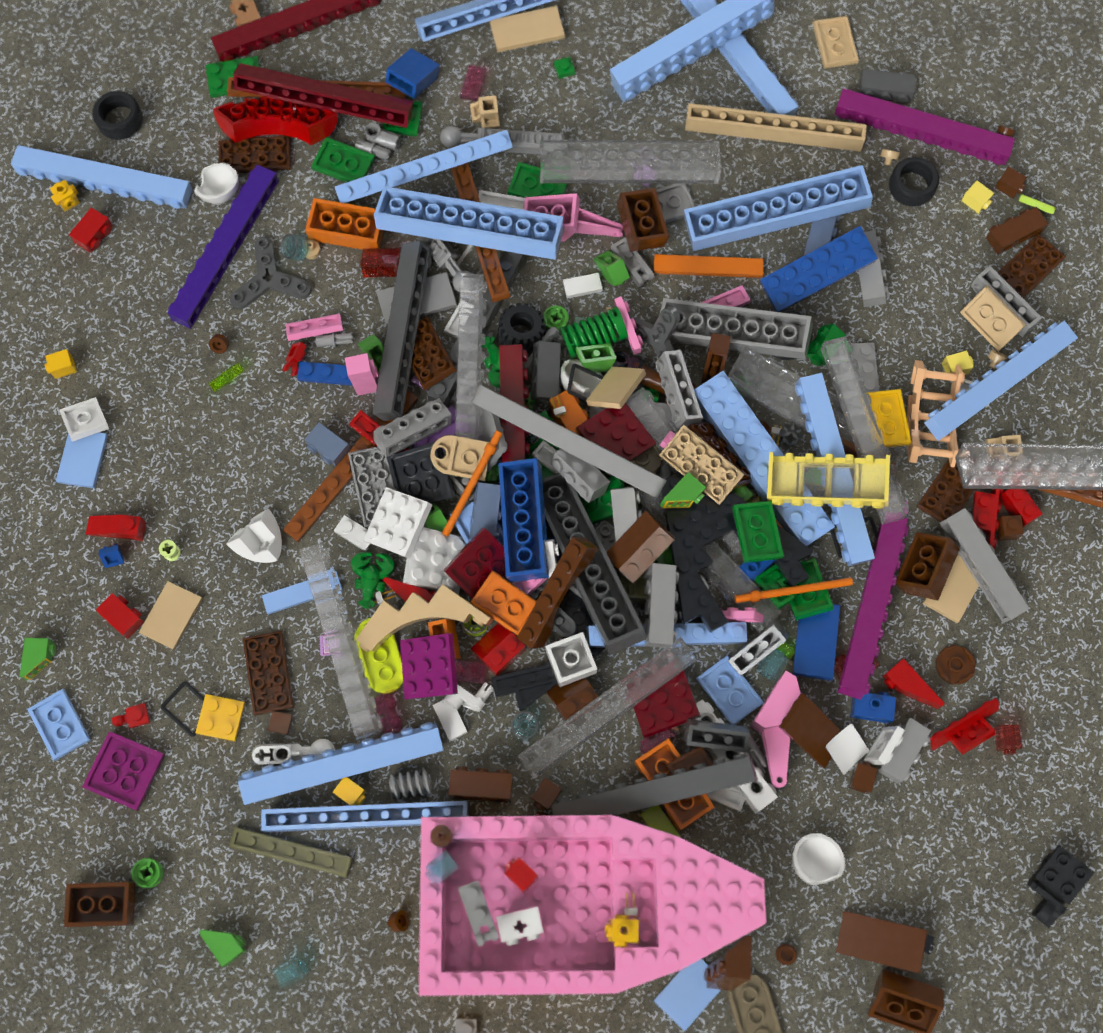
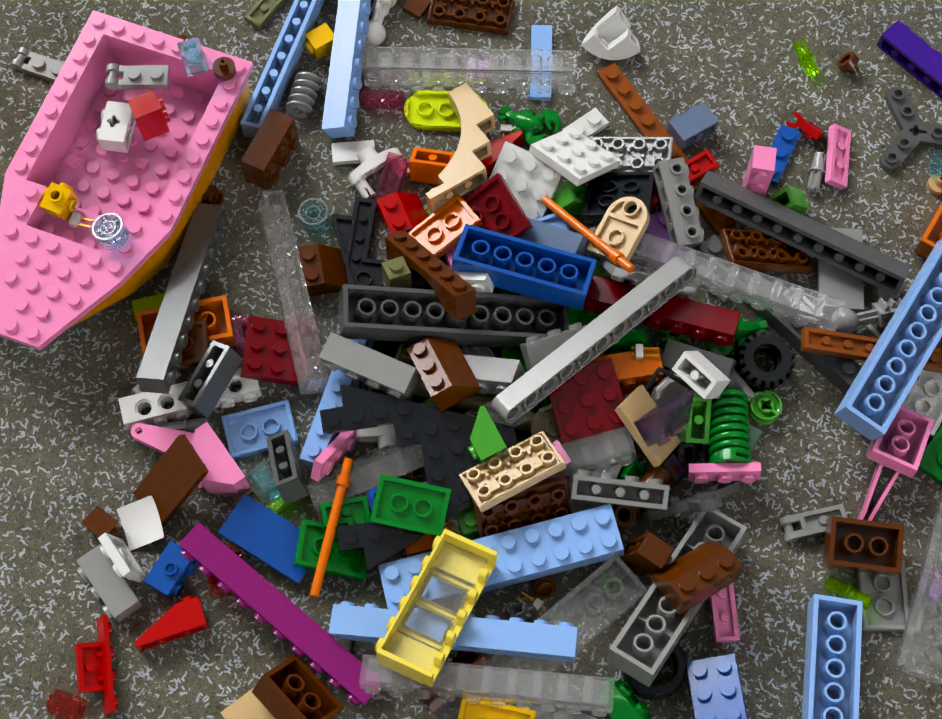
camera: 110 degrees right, 5 degrees down
clear red brick [360,248,400,277] -> none
magenta plate [400,634,458,699] -> none
reddish brown brick [531,778,562,811] -> none
white brick [545,632,597,687] -> none
white tile [563,273,602,299] -> none
bright green slope [593,250,630,286] -> none
orange tile [654,254,763,278] -> none
white cylinder [792,833,845,885] -> none
reddish brown tile [935,645,976,685] -> none
none -> clear light blue wheel [91,213,129,250]
none -> olive brick [381,256,412,288]
none -> slope [634,389,694,447]
none -> reddish brown slope [650,541,743,615]
none -> white brick [672,351,731,399]
none -> clear neon green axle [824,578,873,611]

